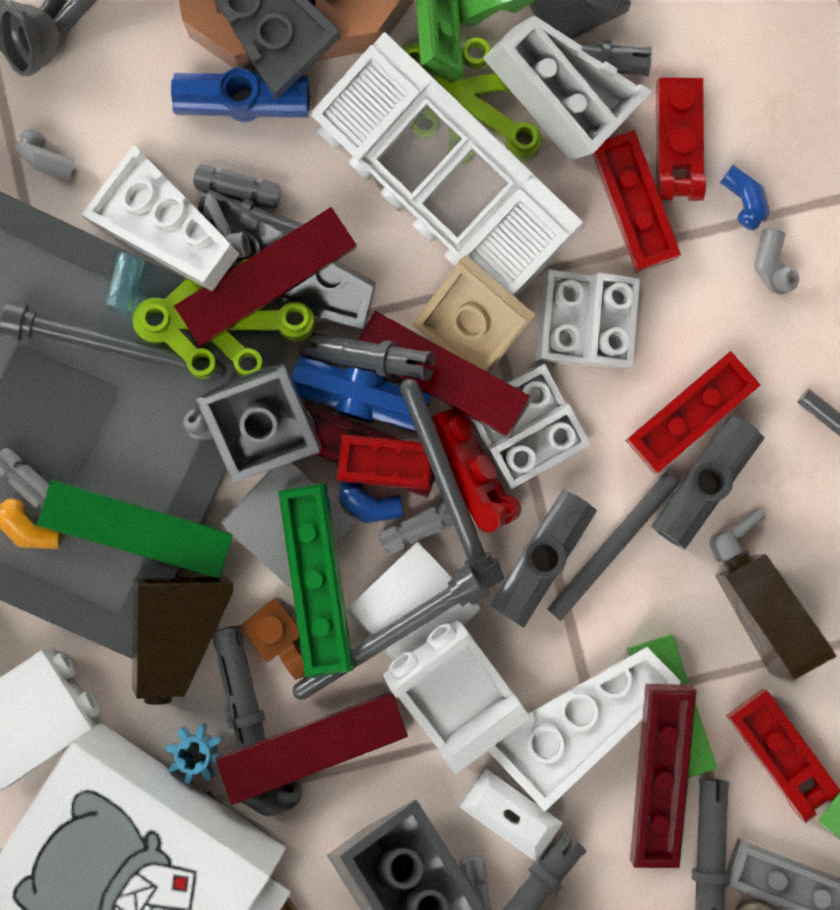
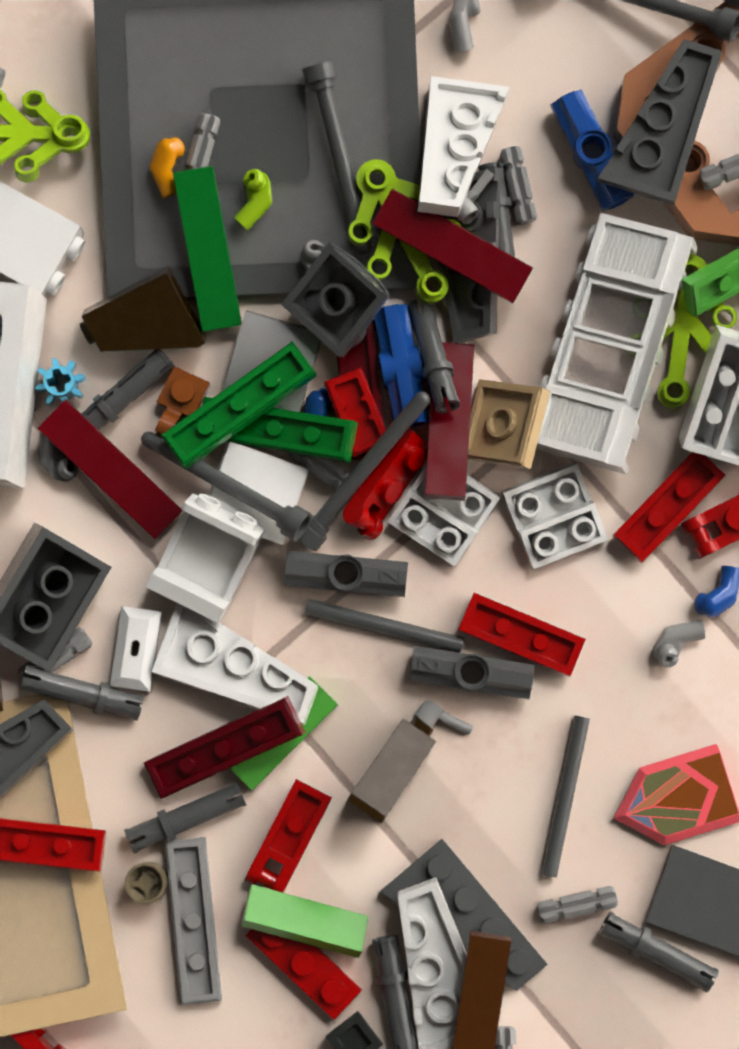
camera: 60 degrees right, 0 degrees up
clear light blue pin [103,252,145,315] -> none
none -> green tile [202,397,358,463]
none -> lime arm [234,169,273,231]

